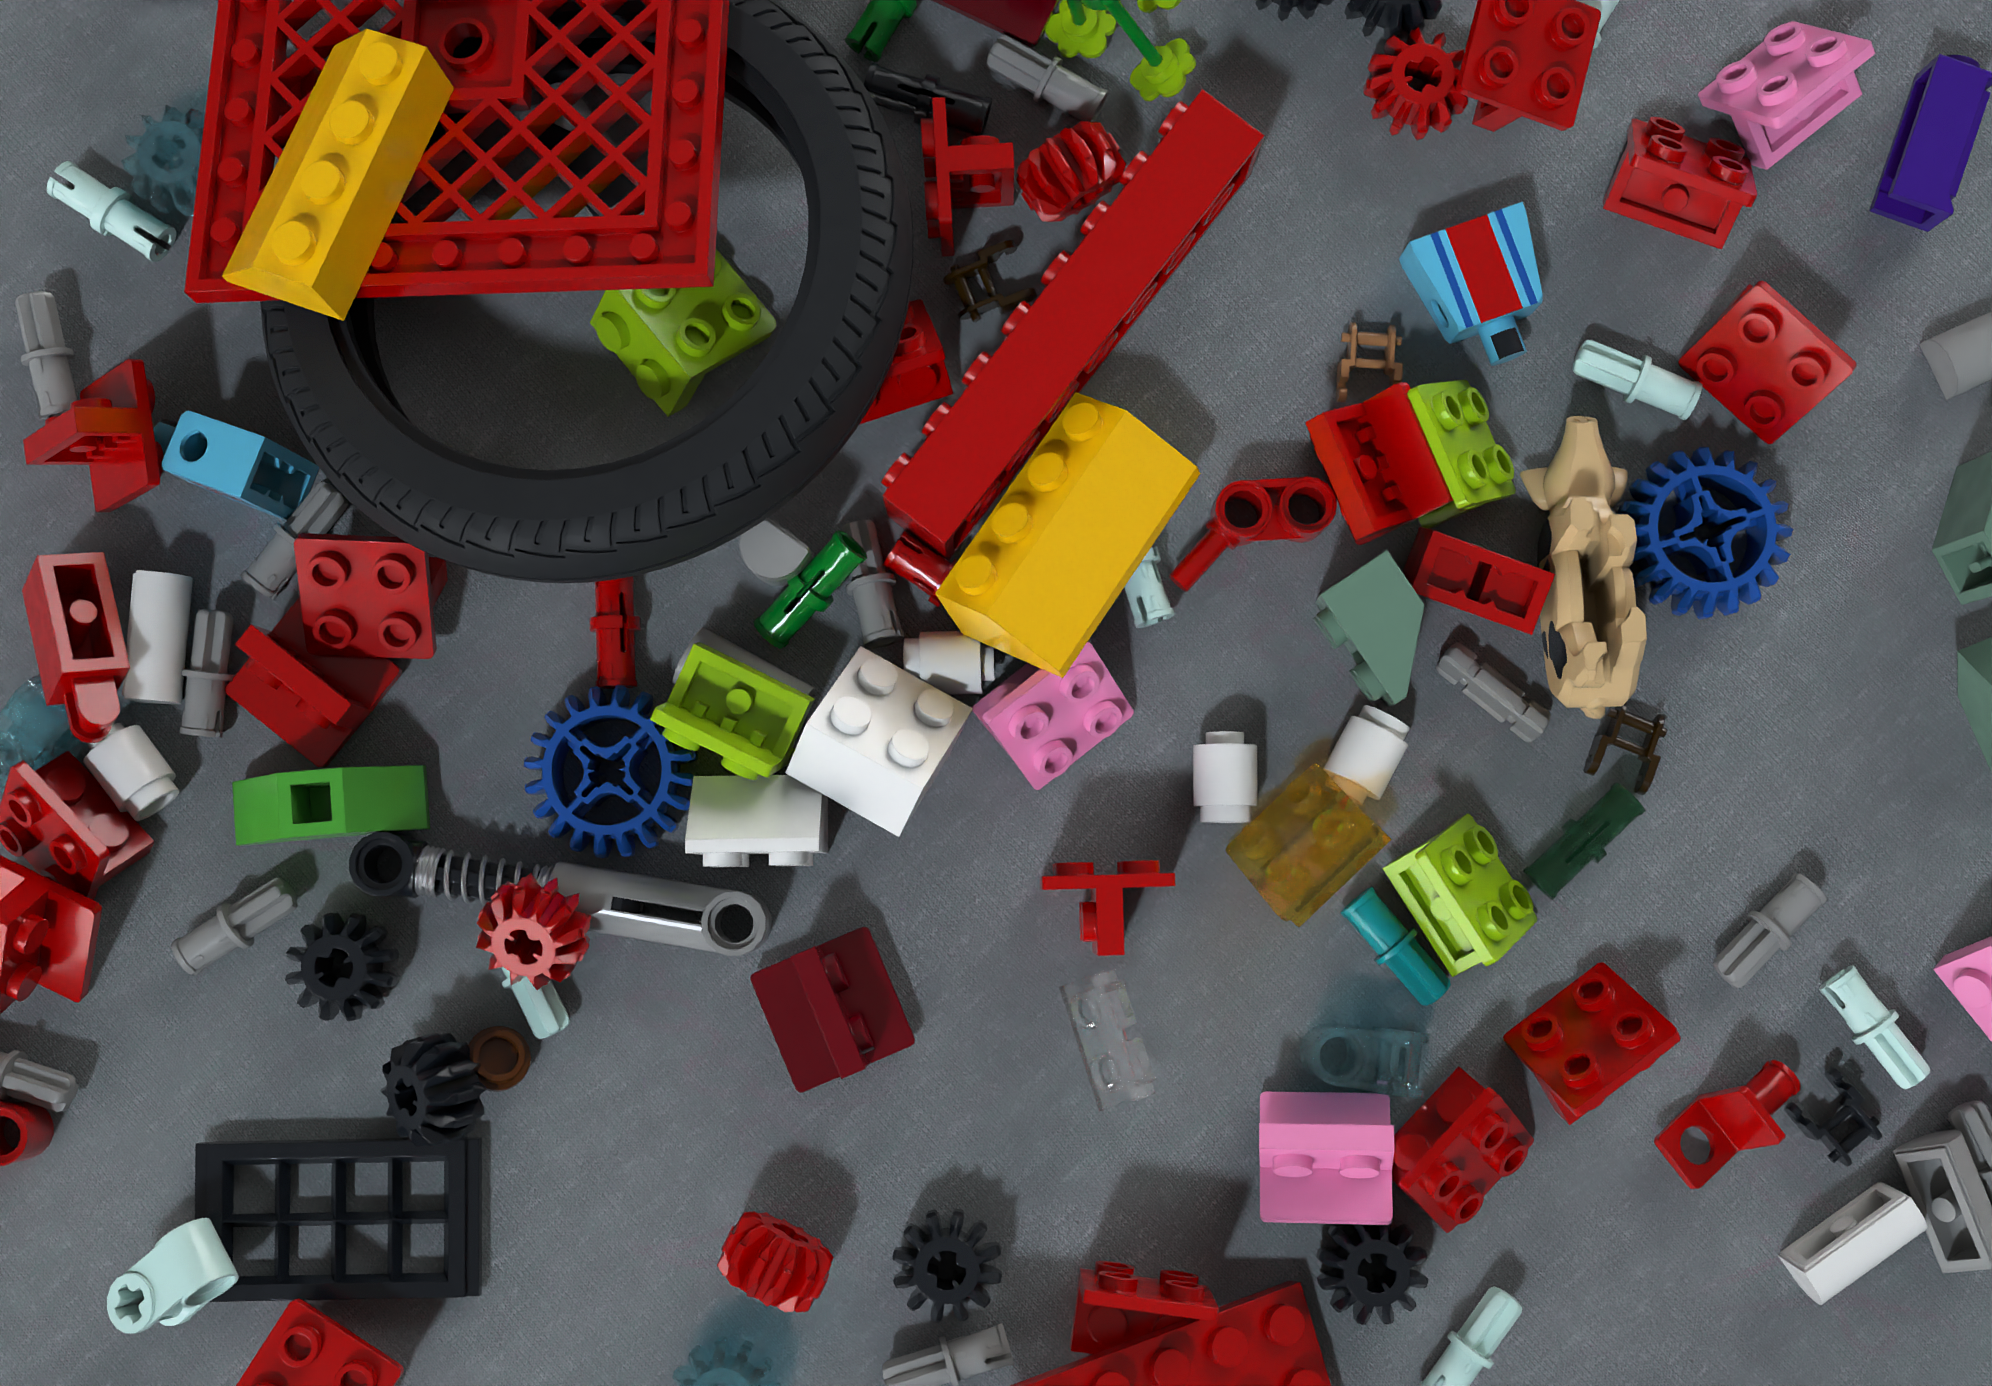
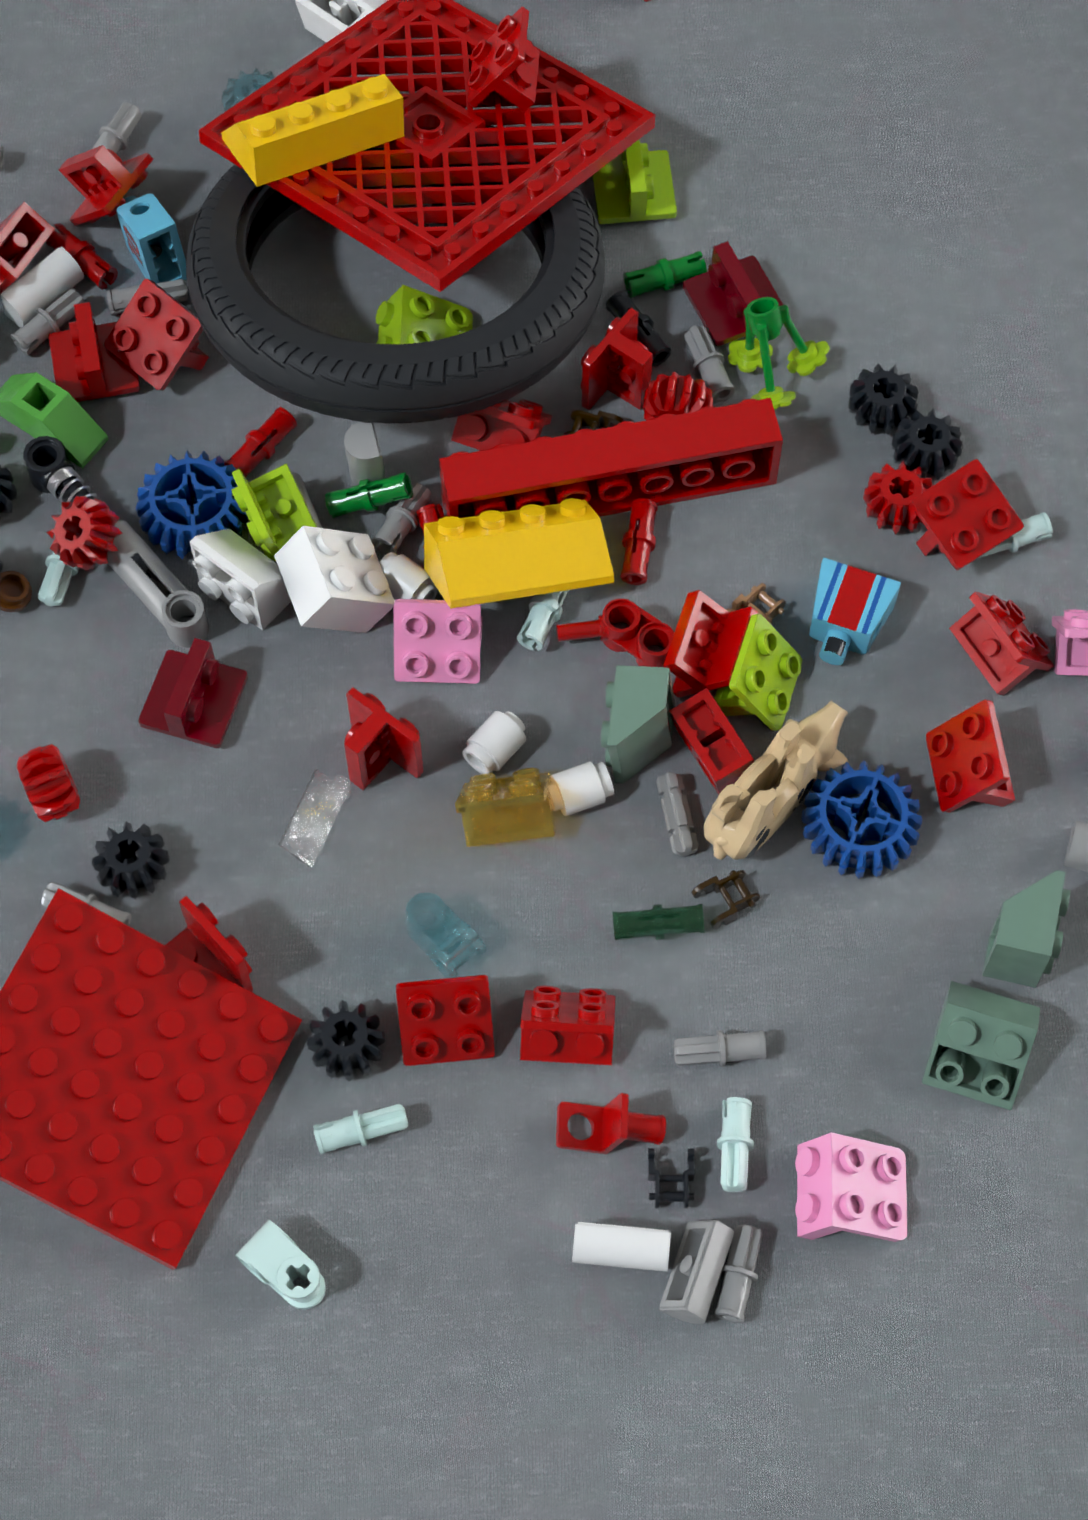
camera: 40 degrees right, 20 degrees down
light aqua pin [47,161,176,262] -> none
bright pink bracket [1259,1091,1395,1225] -> none
teal axle [1340,886,1451,1006] -> none
lime bracket [1382,813,1537,977] -> none
light aqua axle [1572,339,1703,420] -> none
none -> red pin [45,223,118,290]
none -> red pin [620,498,658,585]

